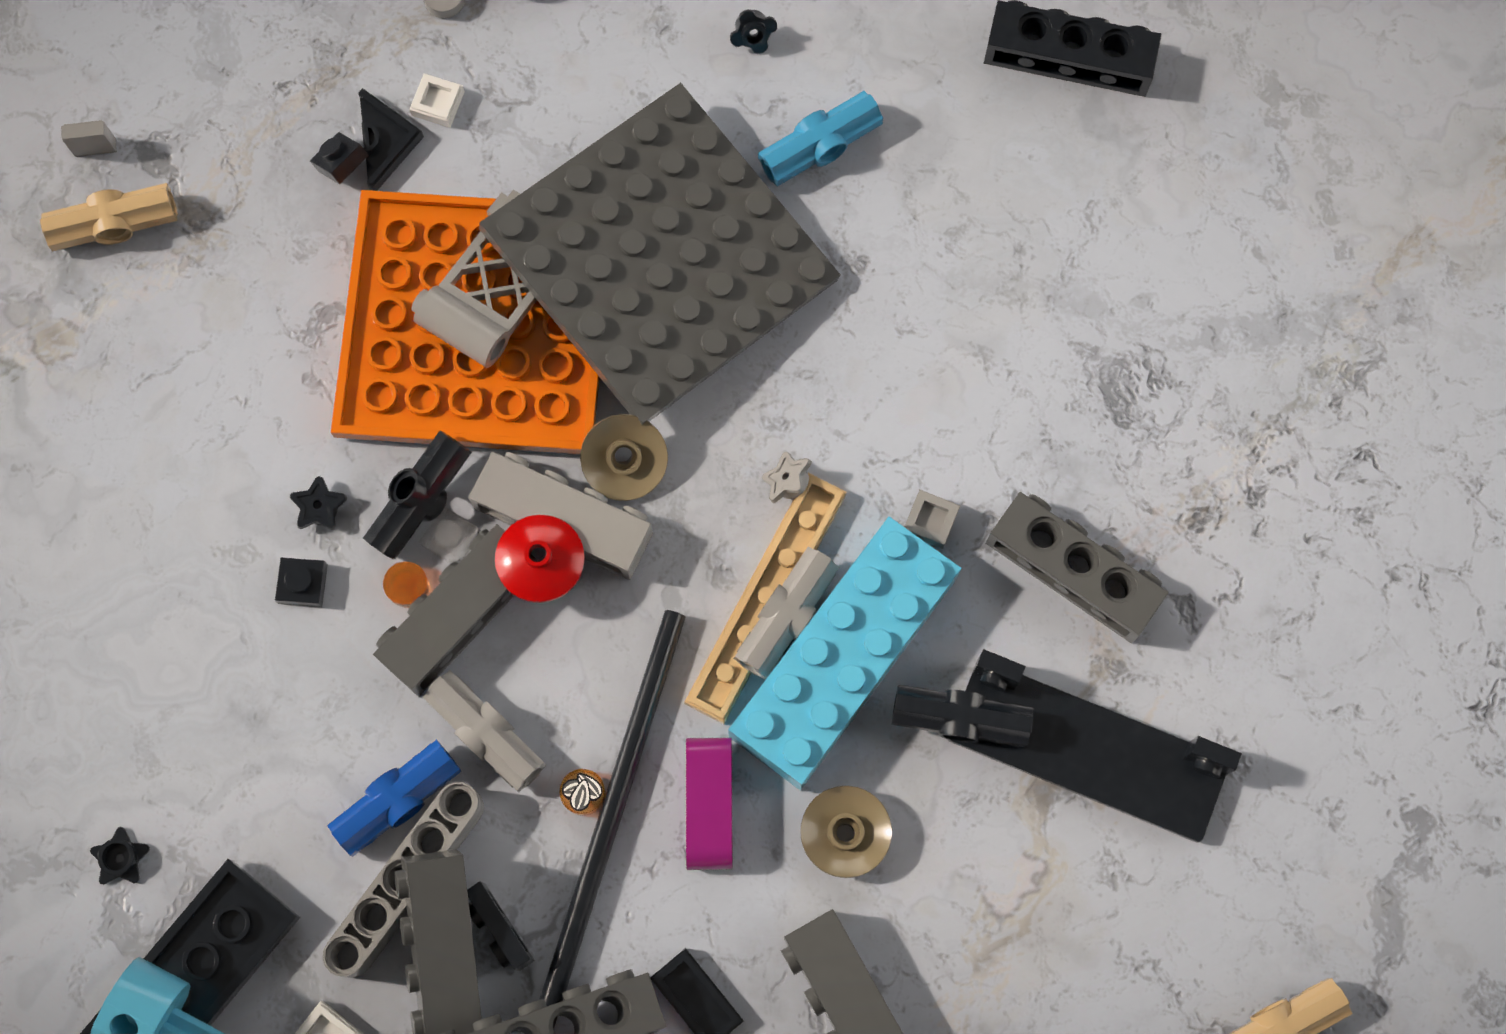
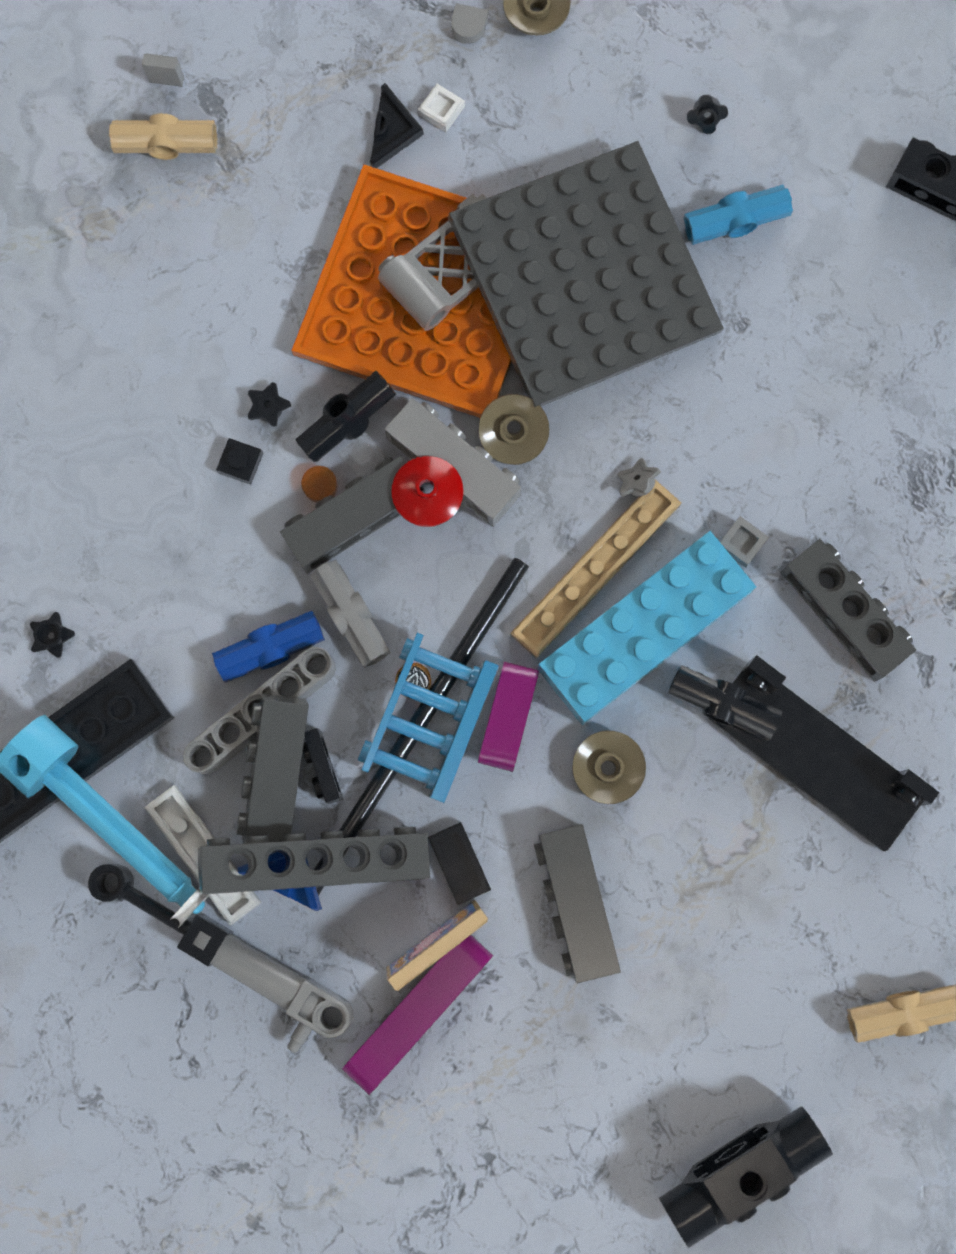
camera: 20 degrees right, 5 degrees up
black plate [310,132,369,185] -> none
light grey piece [733,546,840,680] -> none
none -> dark azure fence [357,632,499,803]

